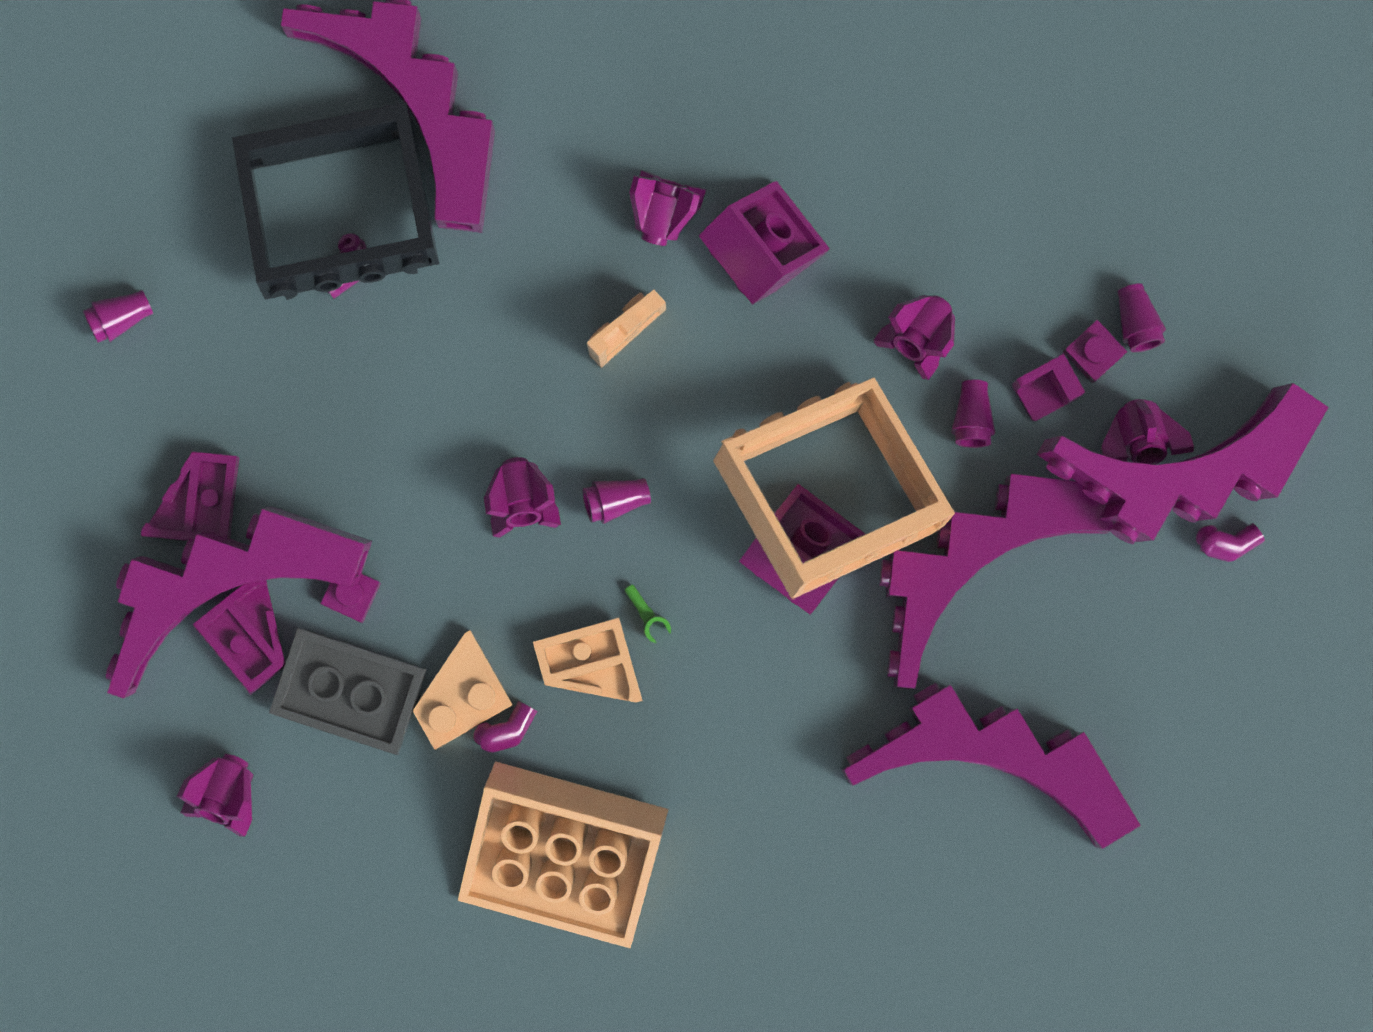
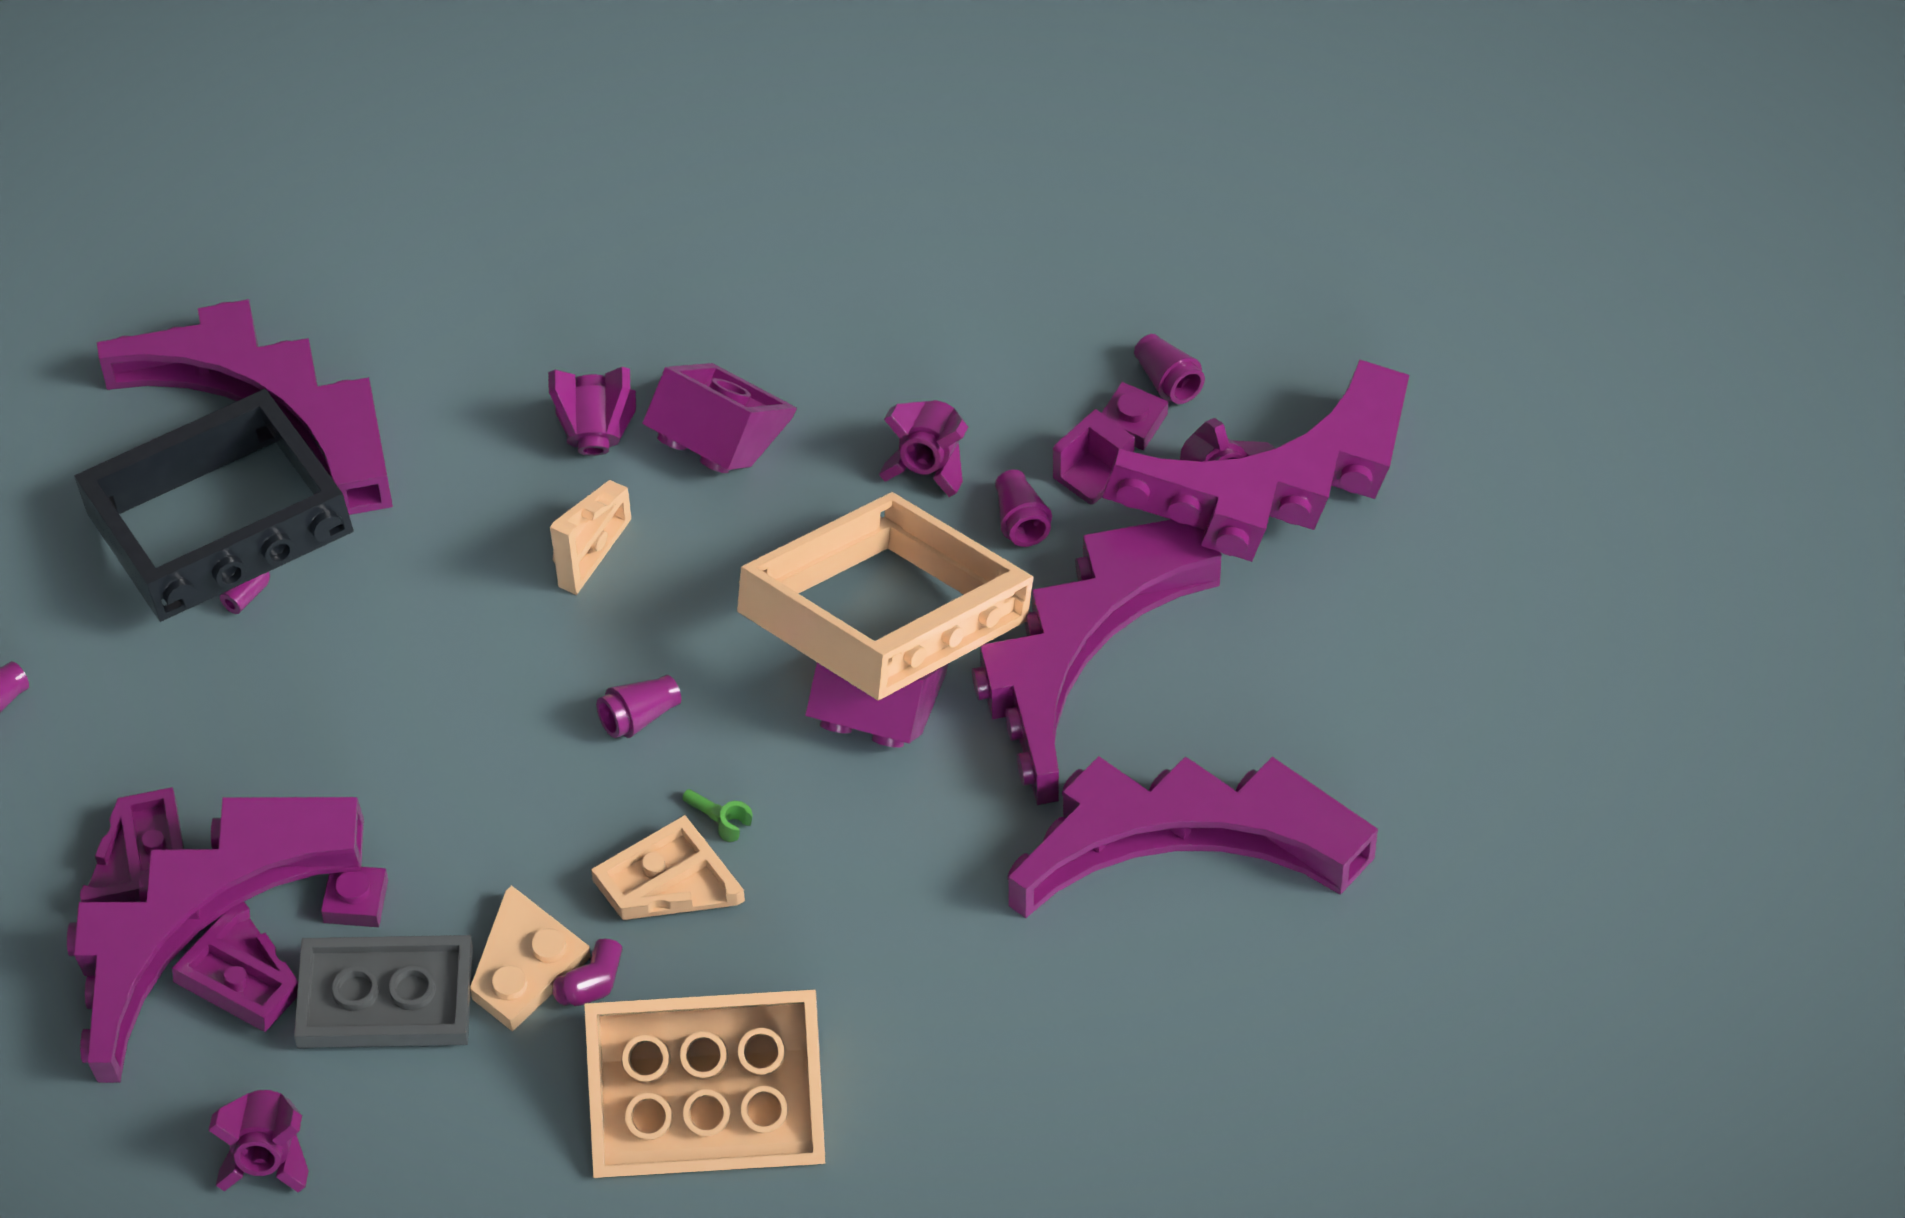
camera: 15 degrees left, 30 degrees down
magenta brick [483,457,561,538] -> none
magenta arm [1196,523,1265,562] -> none

